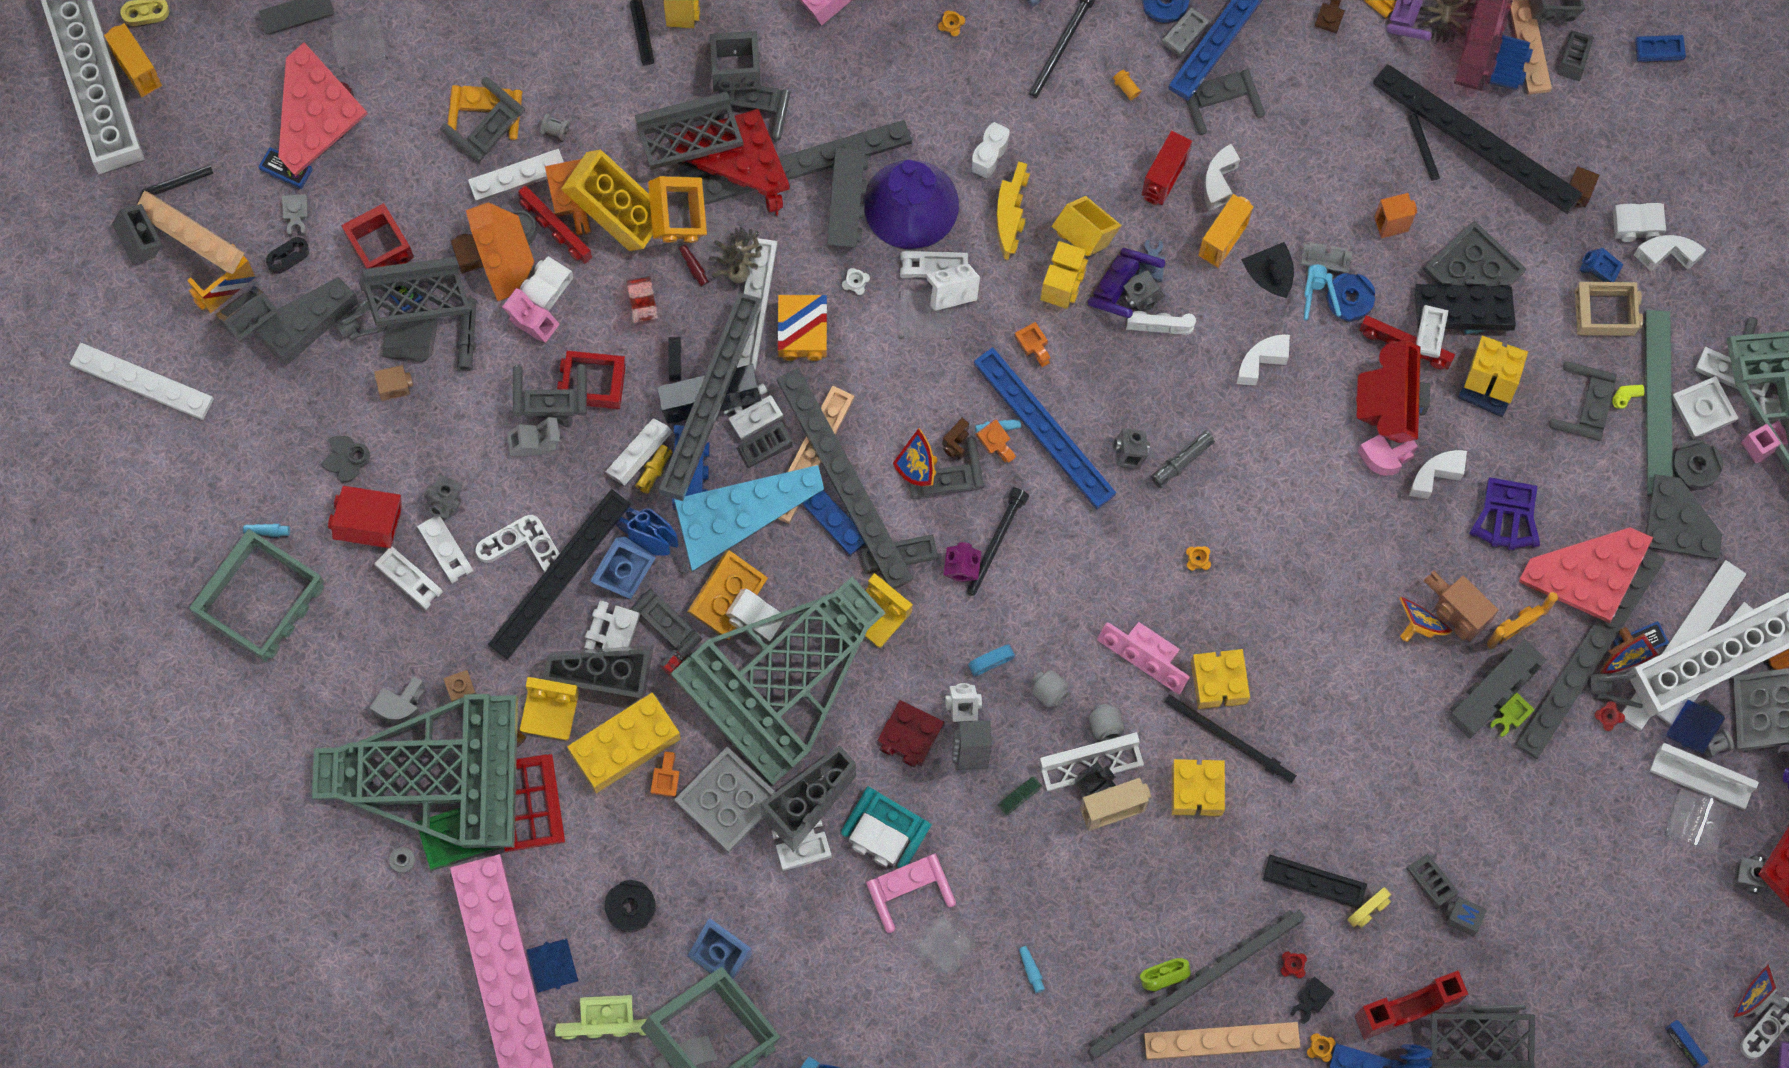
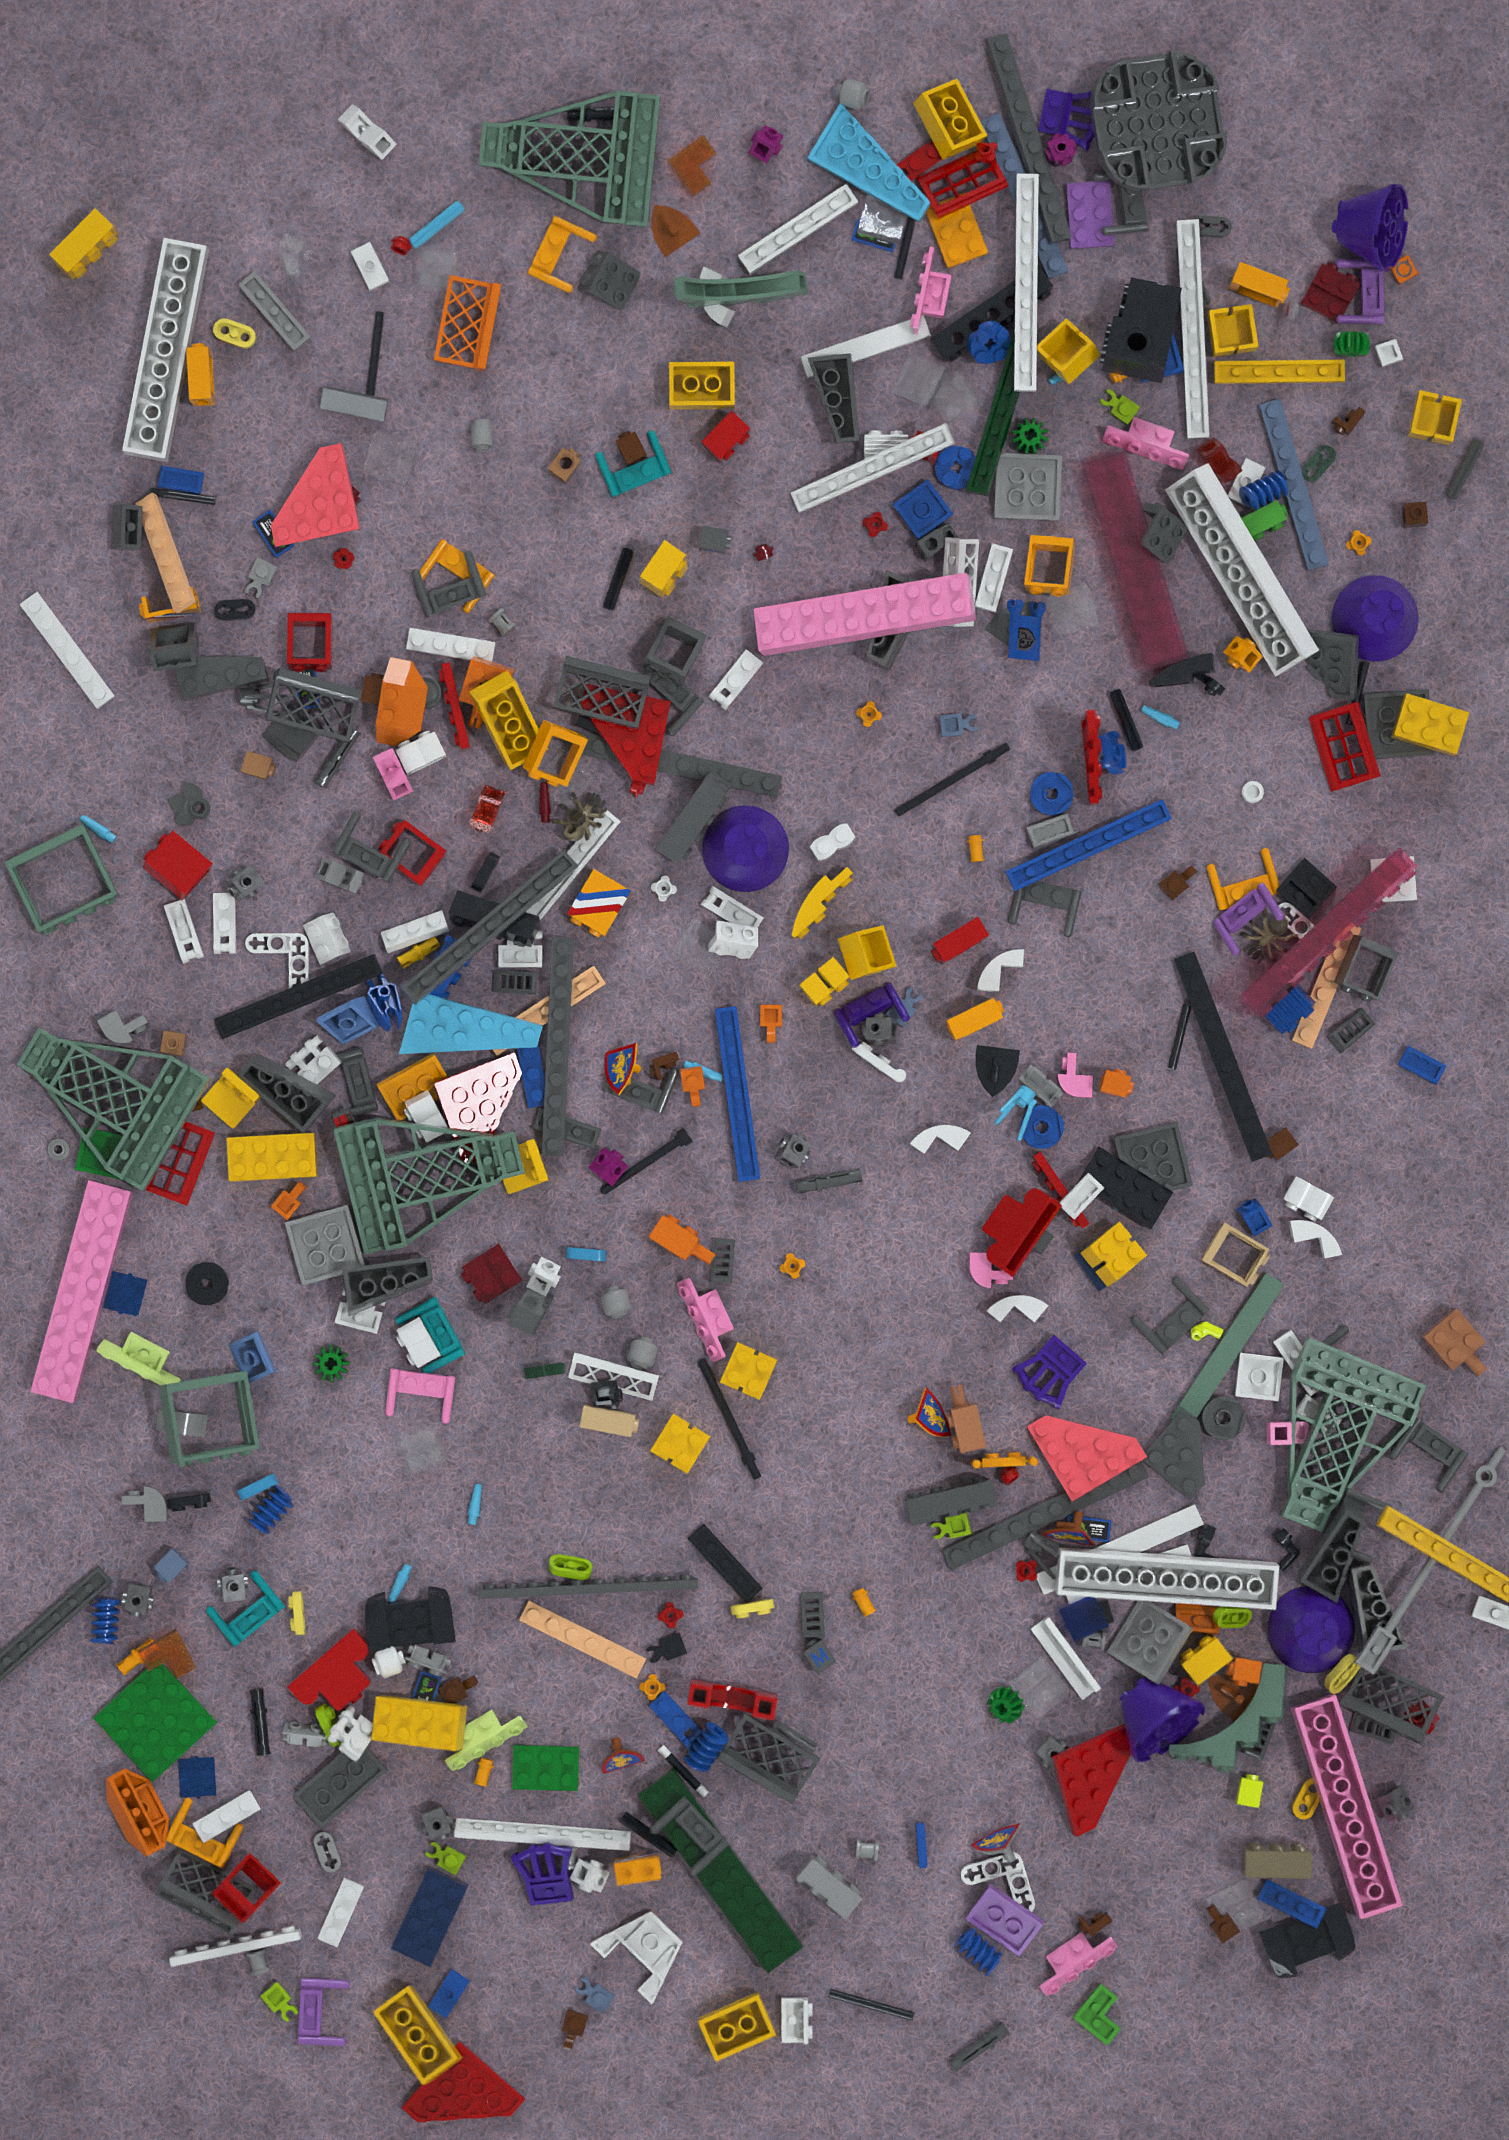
camera: 30 degrees right, 15 degrees up
none -> blue tile [157,466,204,494]
none -> white bracket [303,913,351,965]
none -> green gear [313,1345,350,1382]
none -> red plate [333,548,354,569]
none -> plate [433,1052,522,1162]
none -> orange brick [649,1214,716,1265]
none -> white plate [709,649,763,710]
none -> dark grey slope [710,1238,735,1283]
none -> light orange pin [852,1587,876,1617]
none -> green gear [987,1685,1025,1724]
none -> red plate [1000,1466,1020,1485]
none -> bright pink brick [1057,1053,1093,1098]
none -> black plate [1194,1524,1217,1558]

